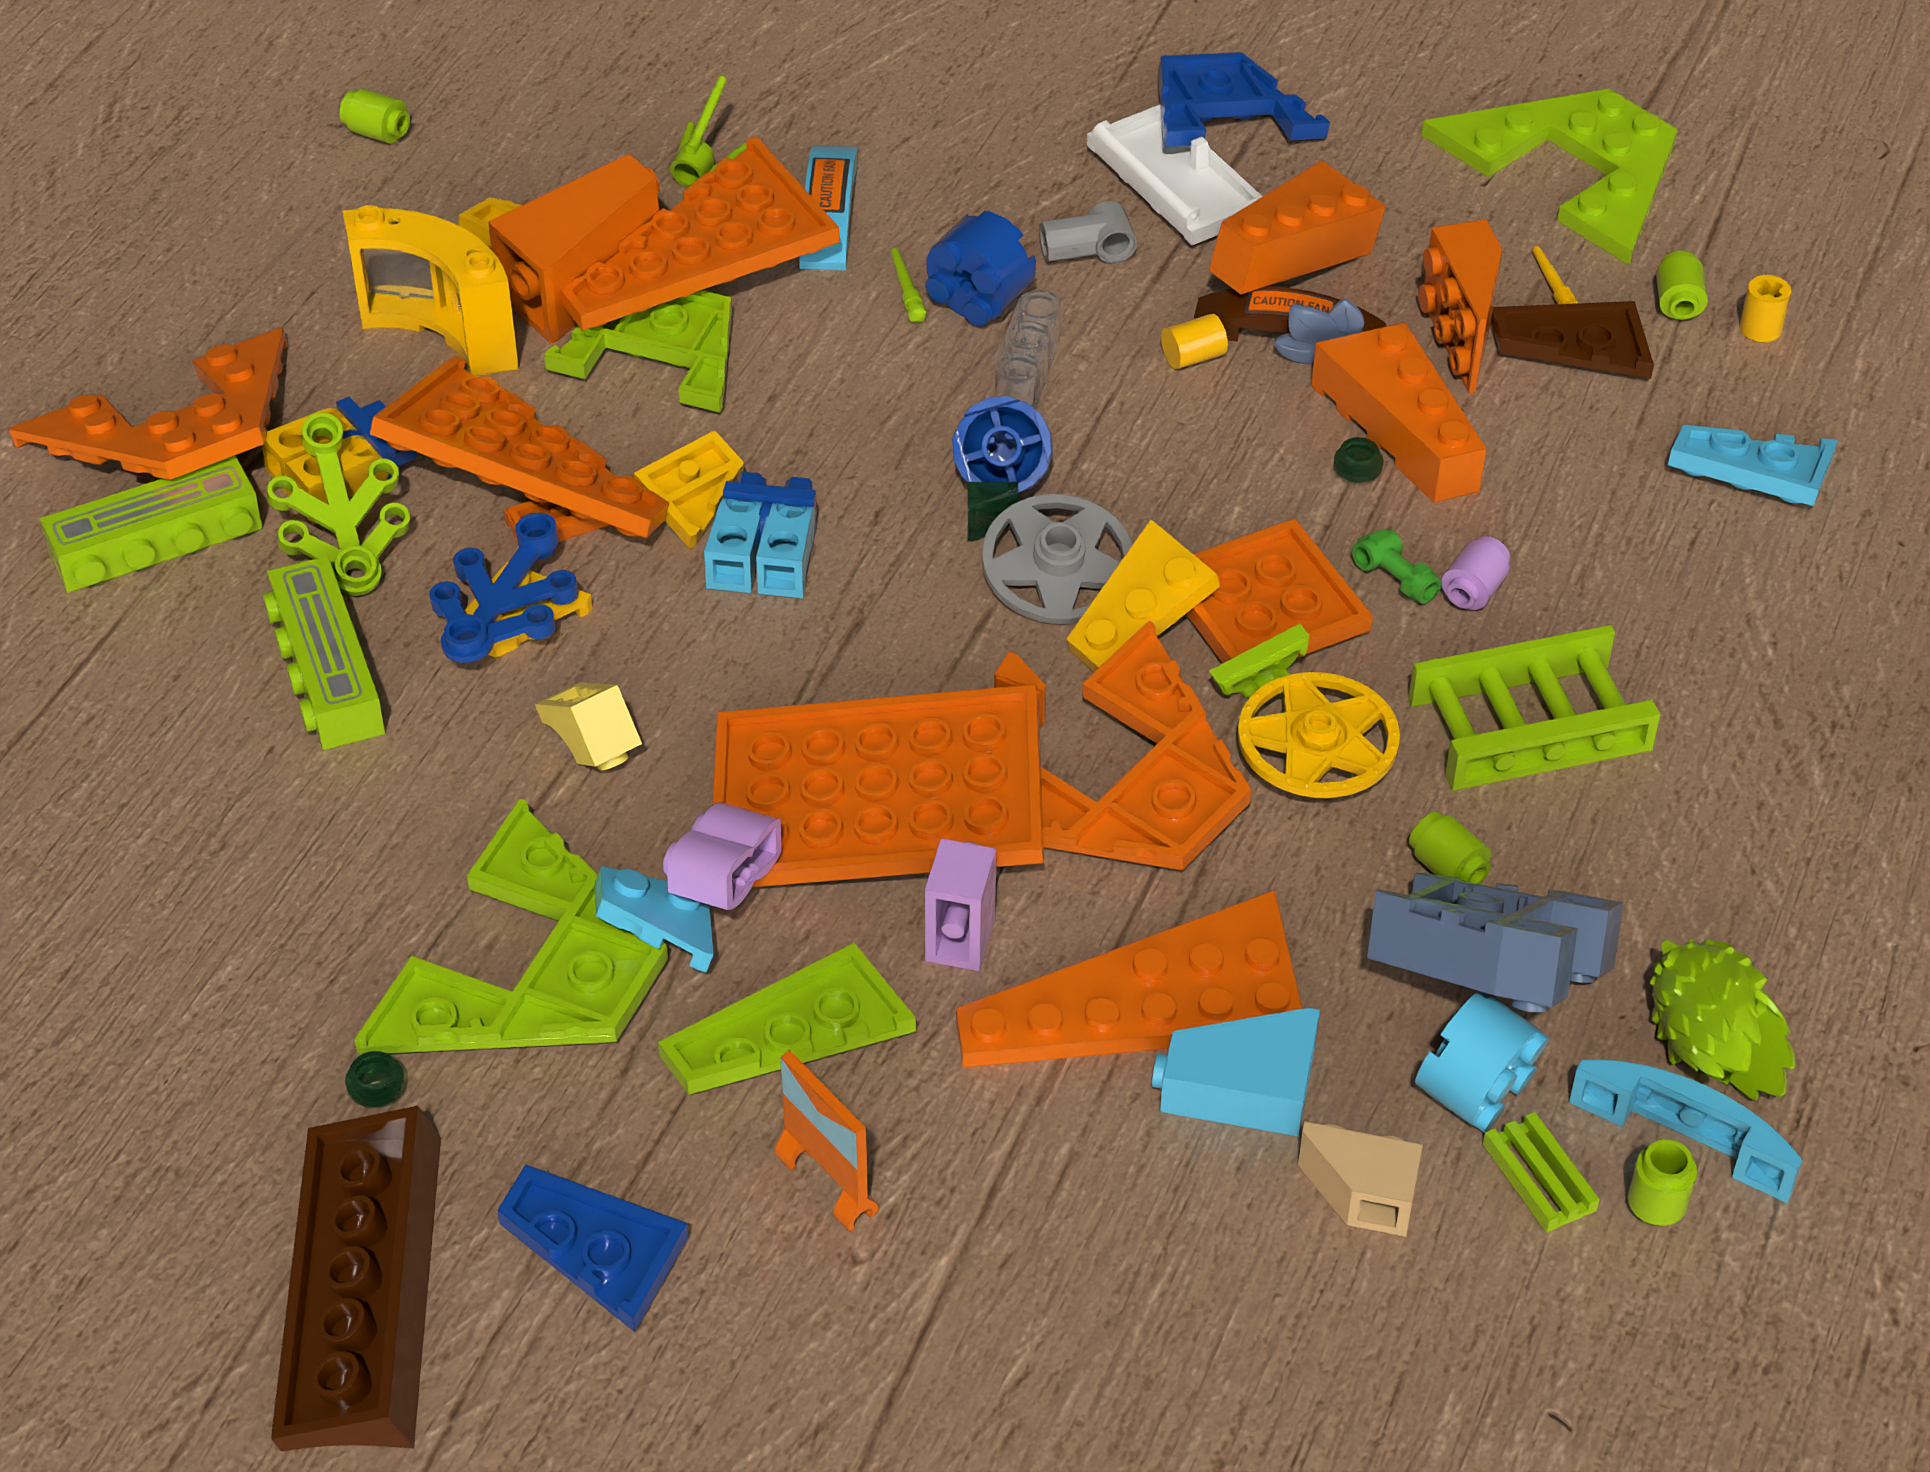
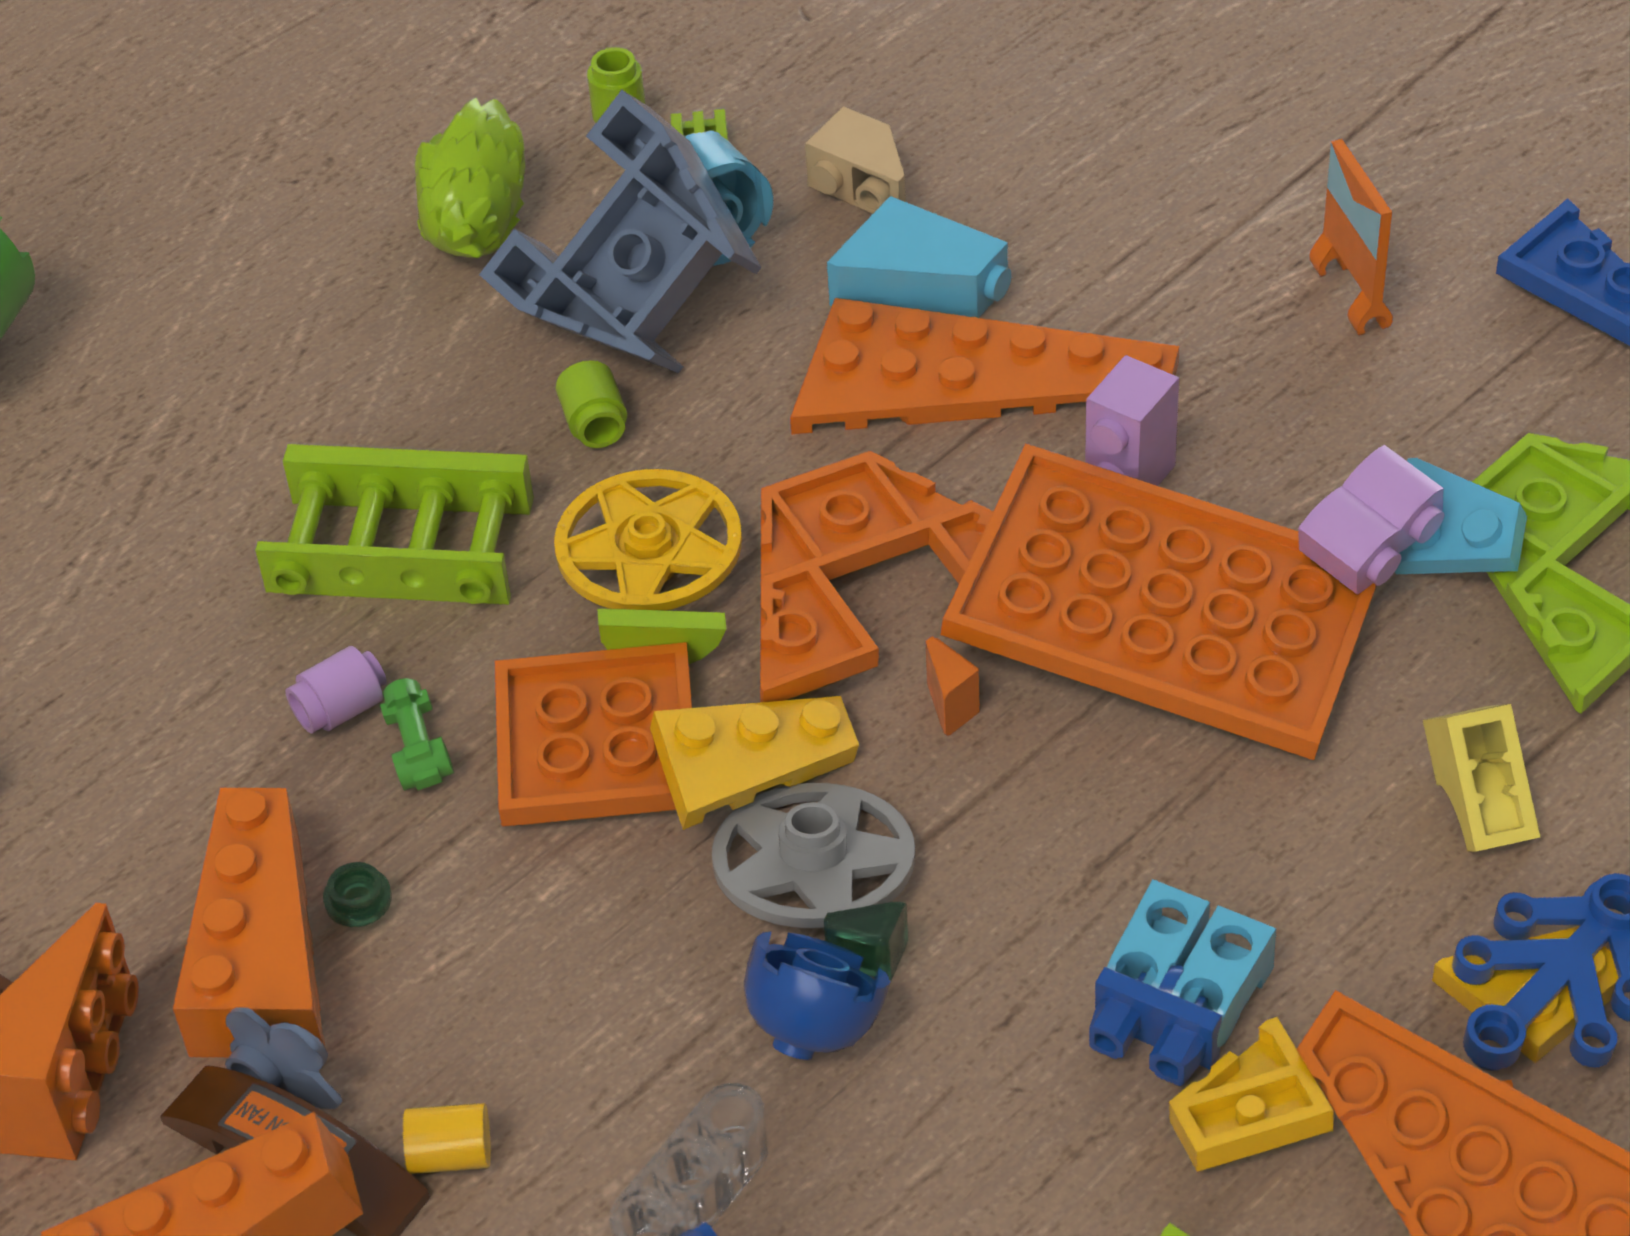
camera: 155 degrees left, 0 degrees up
lime wing [658,943,916,1095] -> none
medium azure slope [1569,1059,1803,1203] -> none

